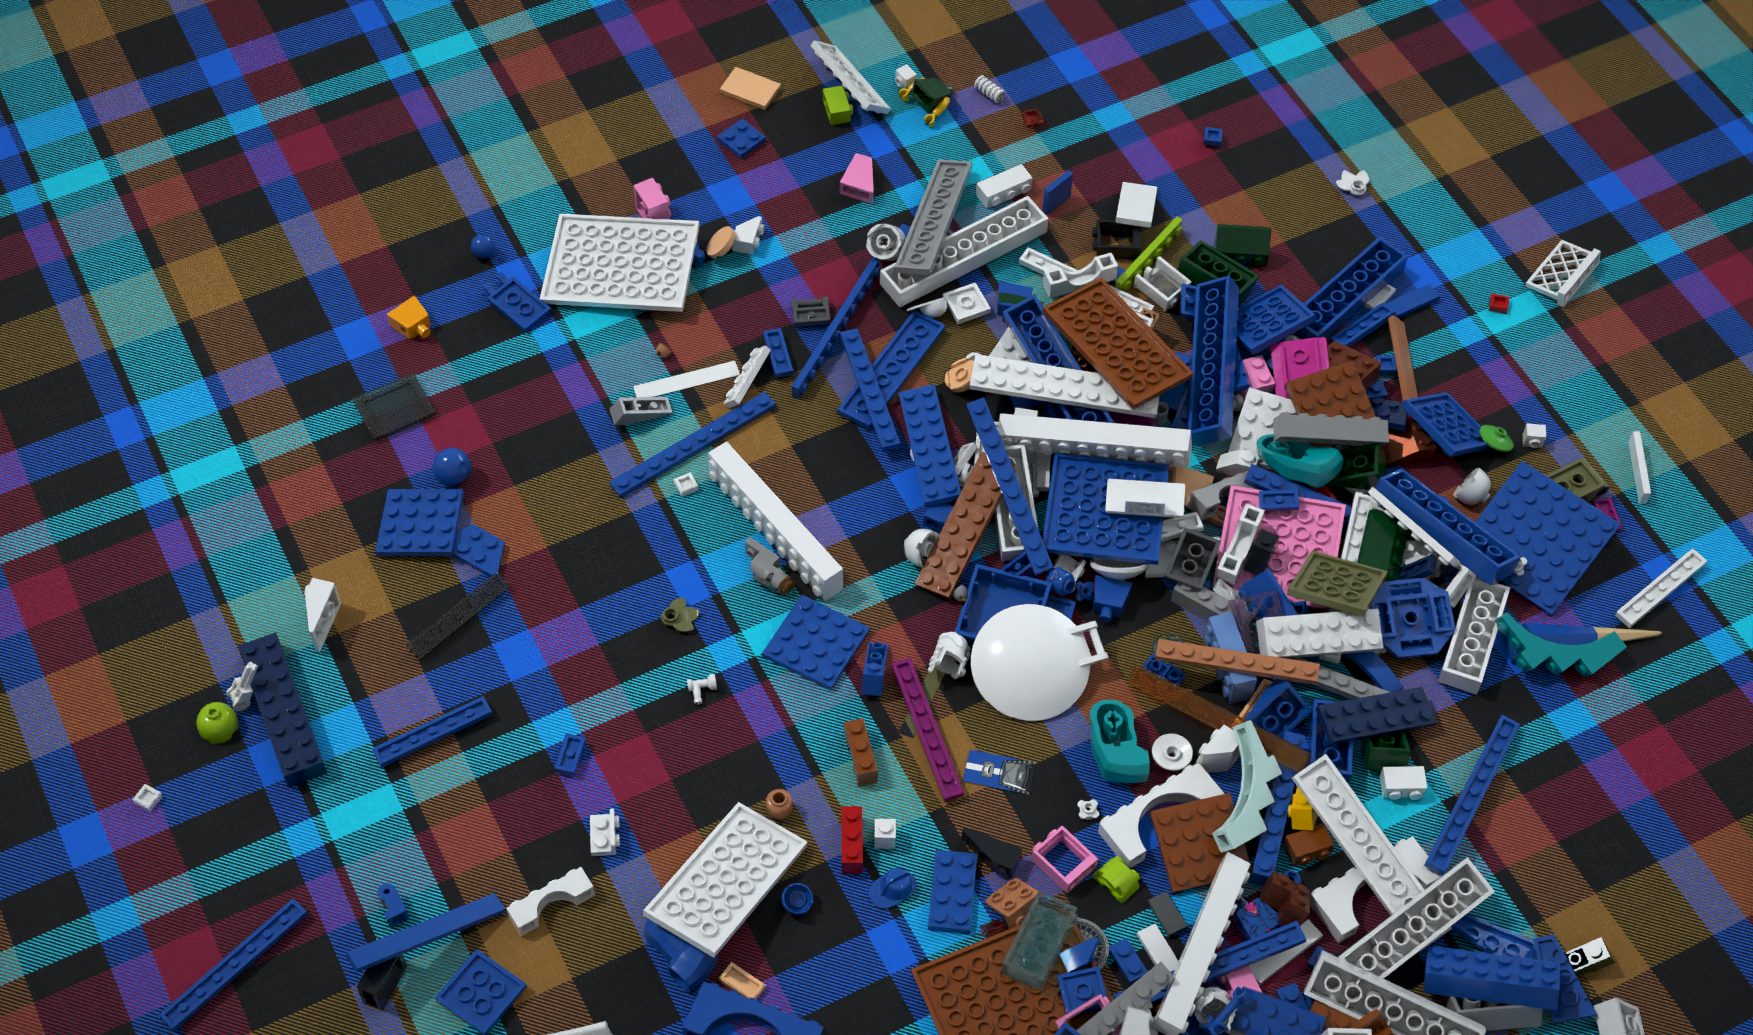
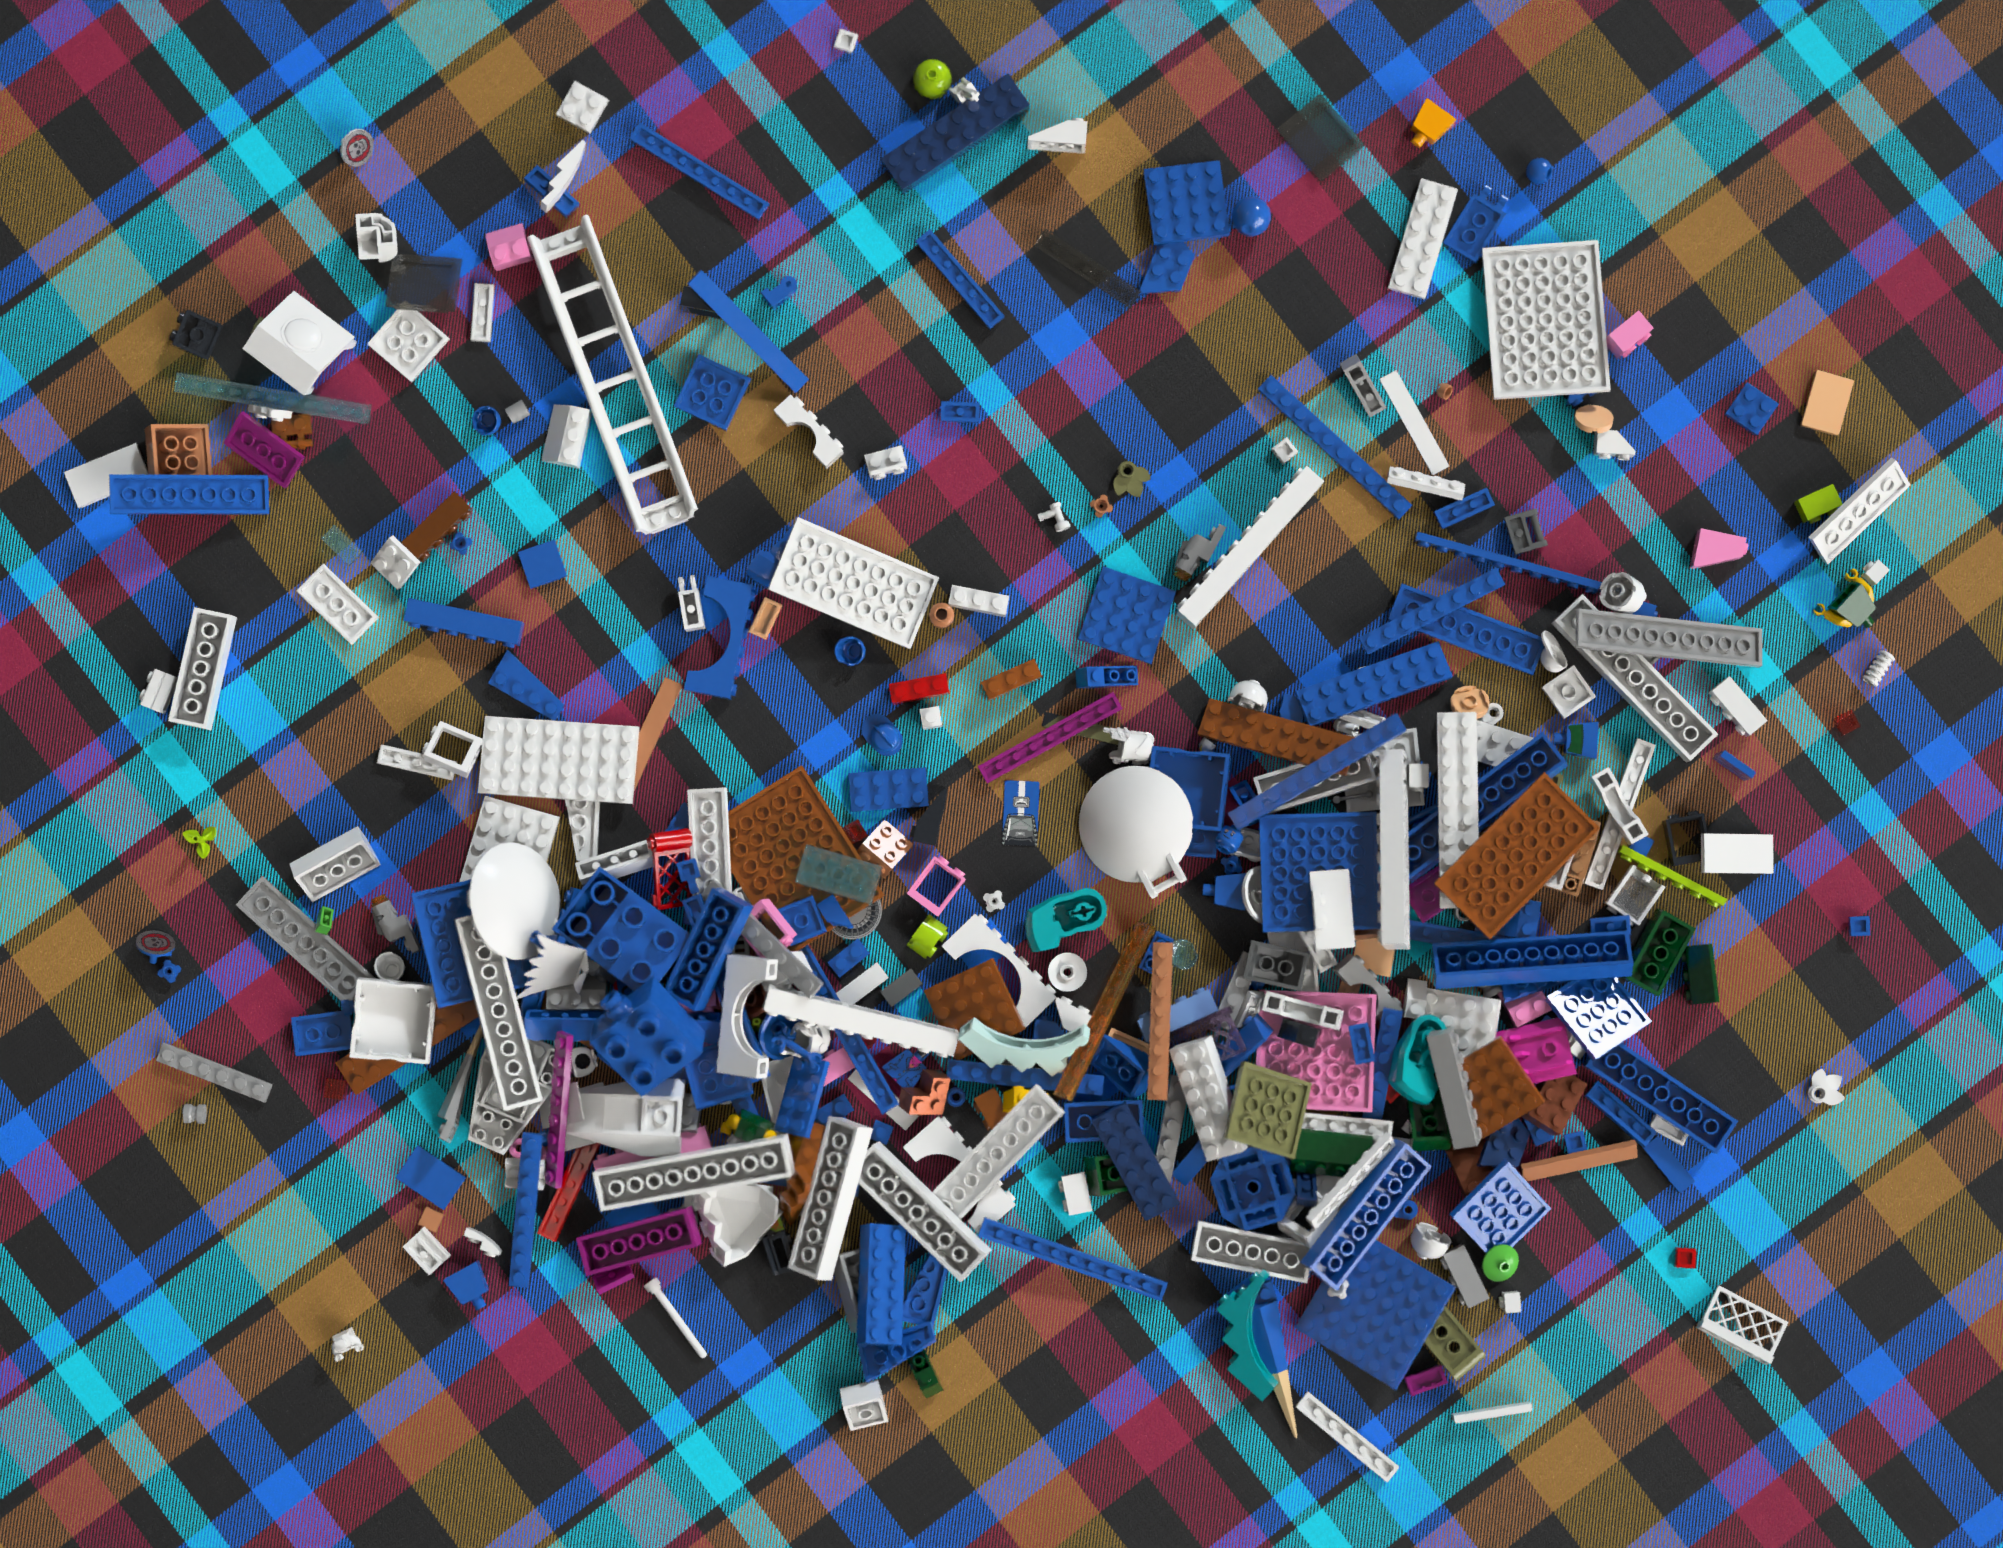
camera: 80 degrees right, 30 degrees up
none -> white brick [948,585,1009,617]
none -> blue slope [1033,1016,1064,1039]
none -> nougat plate [1090,495,1113,518]
none -> white plate [1388,178,1458,300]
none -> light grey brick [1440,1244,1489,1309]

